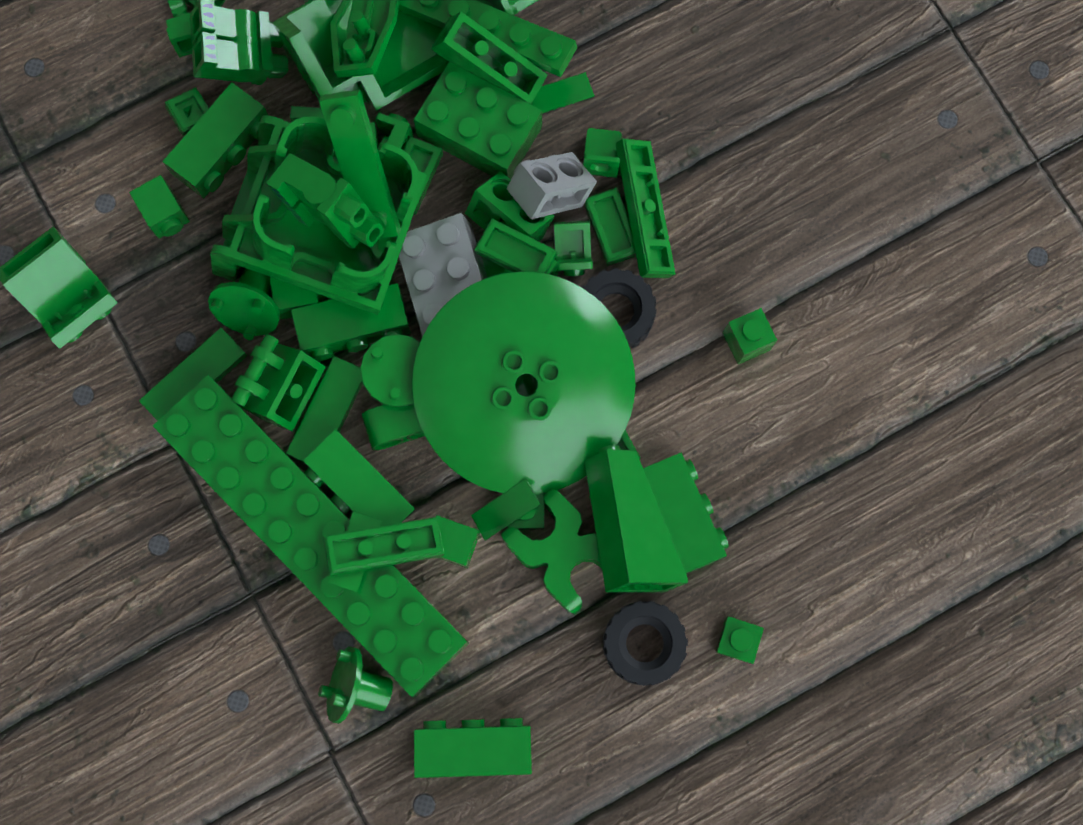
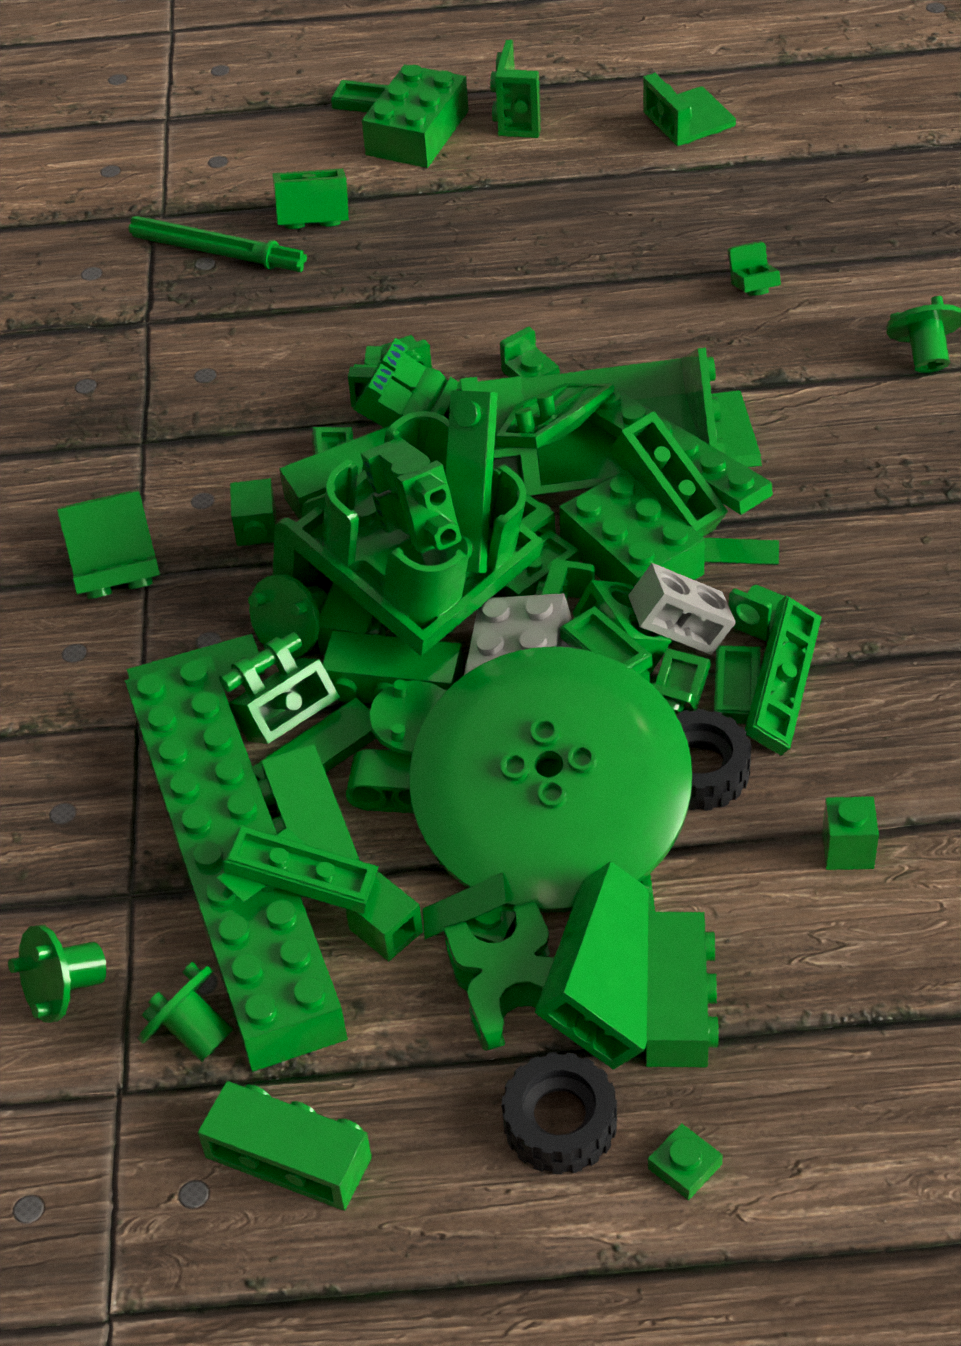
camera: 30 degrees right, 30 degrees down
none -> green piece [8,925,107,1023]
none -> green bracket [536,559,595,601]

